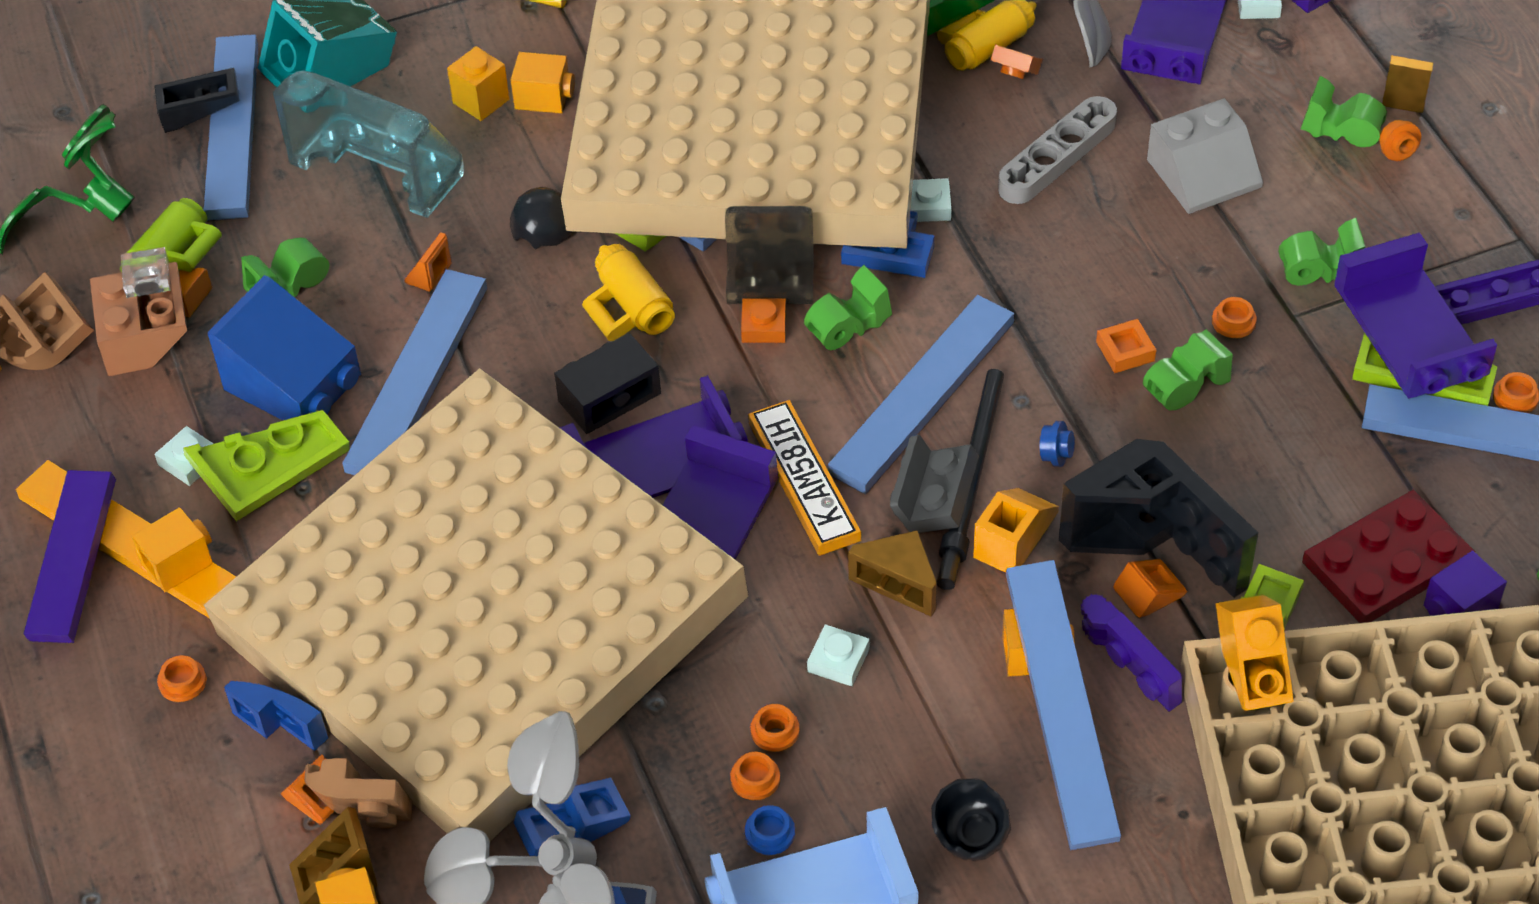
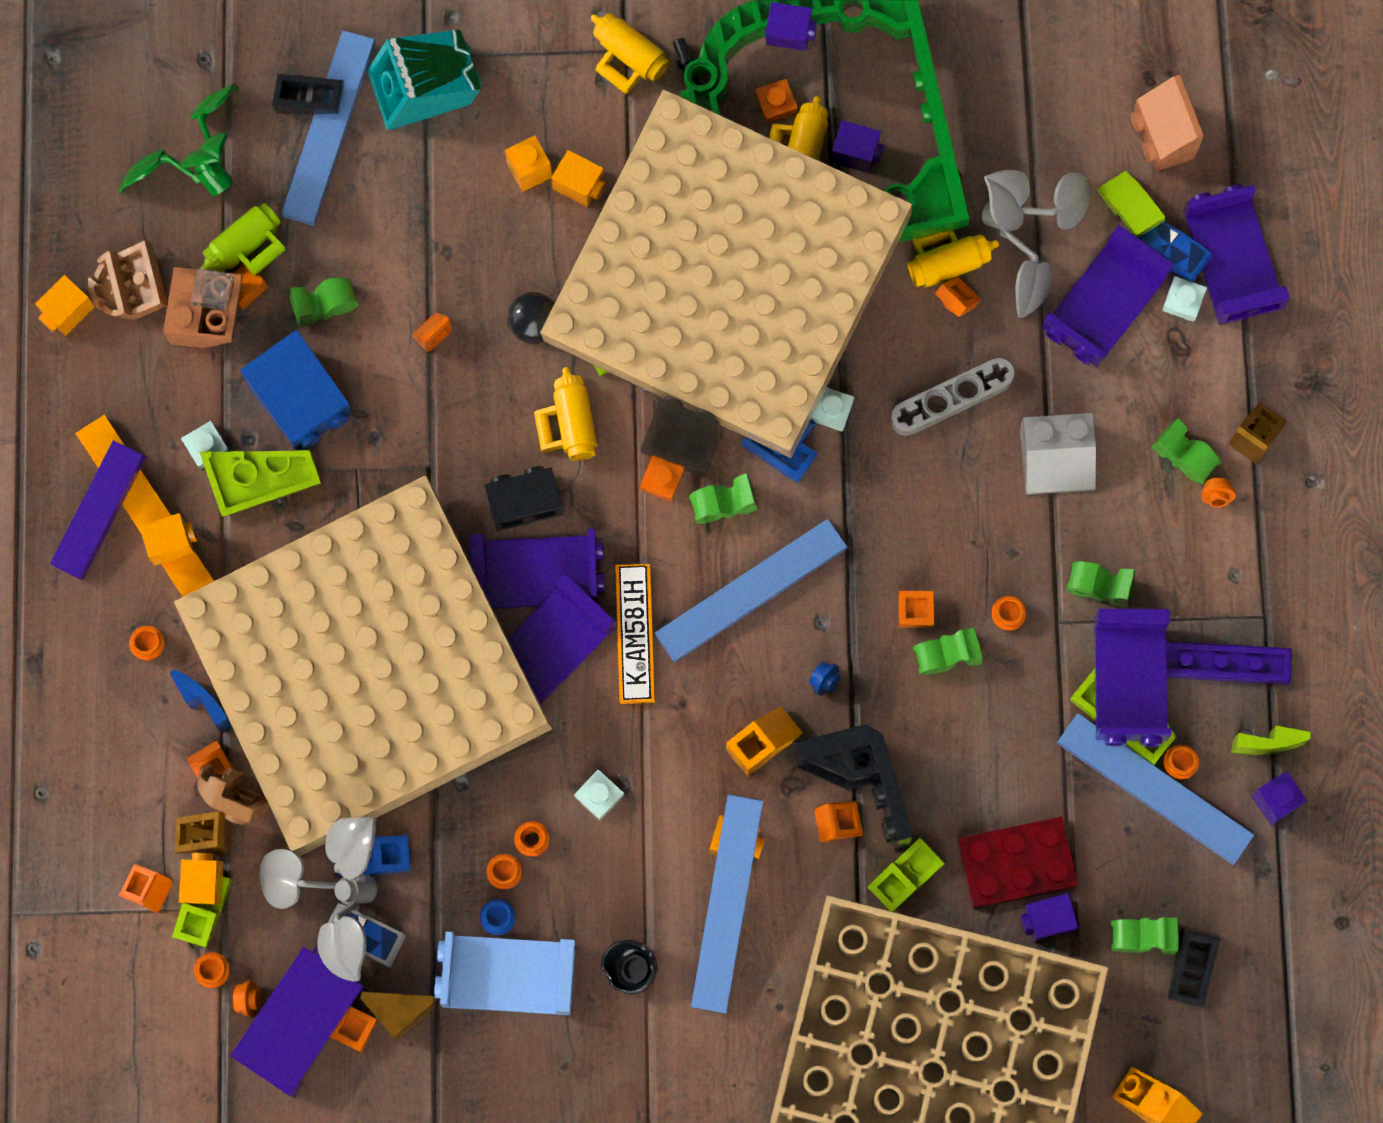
camera: 20 degrees right, 25 degrees up
clear light blue windscreen [273,71,464,218] -> none
medium blue tile [342,269,487,475] -> none
pearl gold slope [848,531,936,617] -> none
dark grey bracket [890,435,979,533] -> none
black bar [936,369,1004,590] -> none
dark purple hinge [1081,593,1183,712] -> none
light orange slope [1216,595,1294,711] -> none

